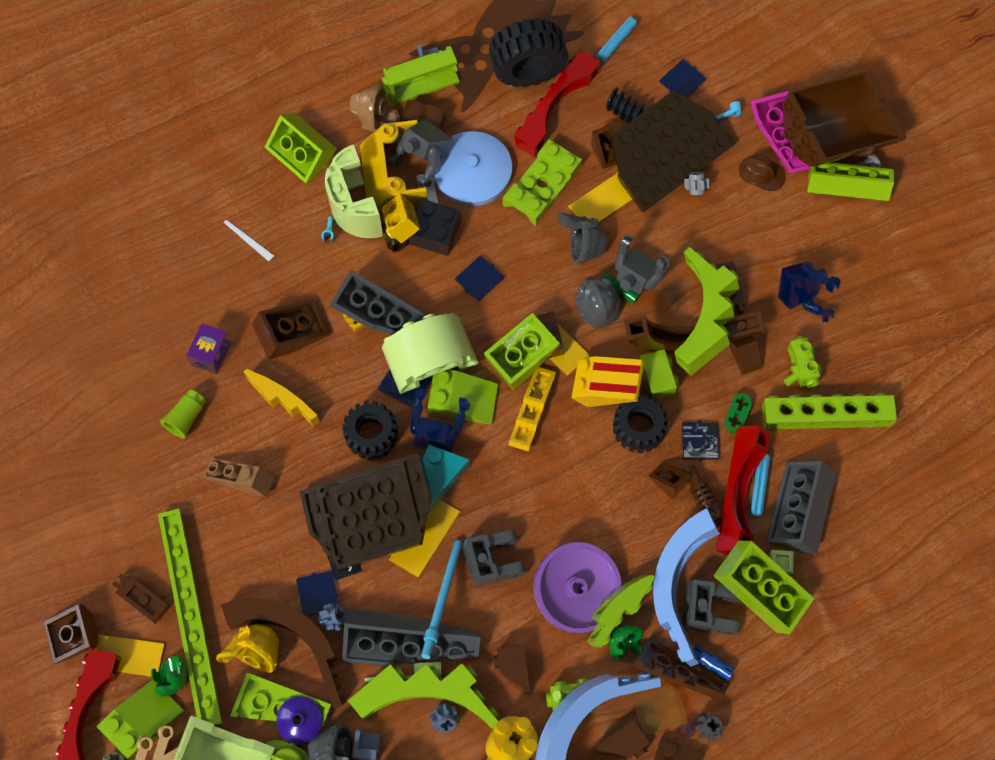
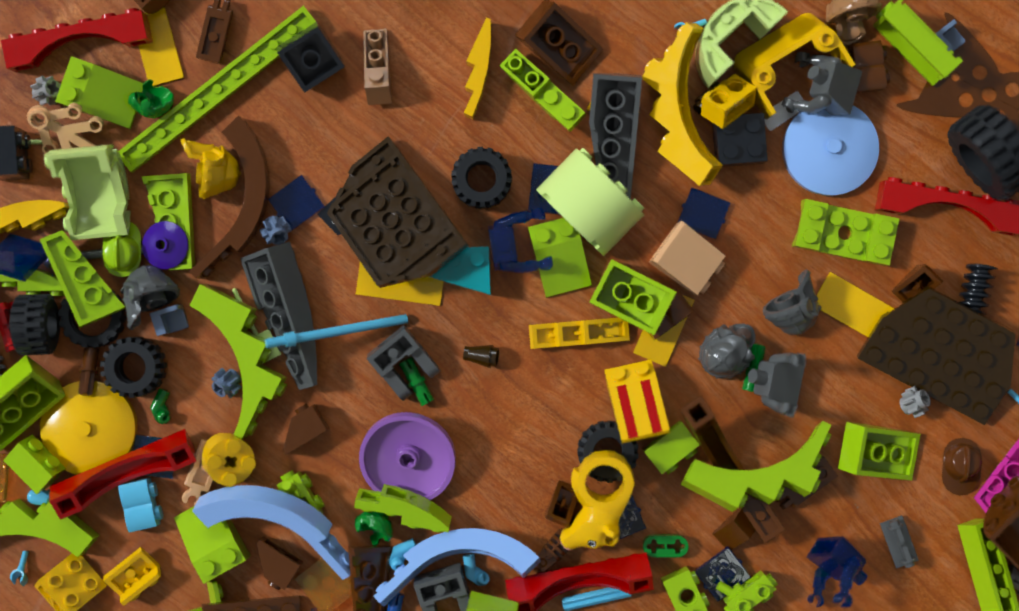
camera: 60 degrees right, 20 degrees up
none -> black brick [277,21,345,93]
none -> medium azure arm [389,538,416,571]
none -> green pin [399,357,434,406]
none -> dark brown cone [463,345,499,368]
none -> medium azure arm [463,554,490,586]
none -> lime slope [499,49,586,132]
none -> yellow animal [560,450,634,550]
none -> yellow arch [642,22,723,186]
none -> light nougat slope [649,221,725,295]
none -> piece [694,546,751,602]
none -> lime slope [838,422,921,481]
none -> dark grey hinge [879,515,919,569]

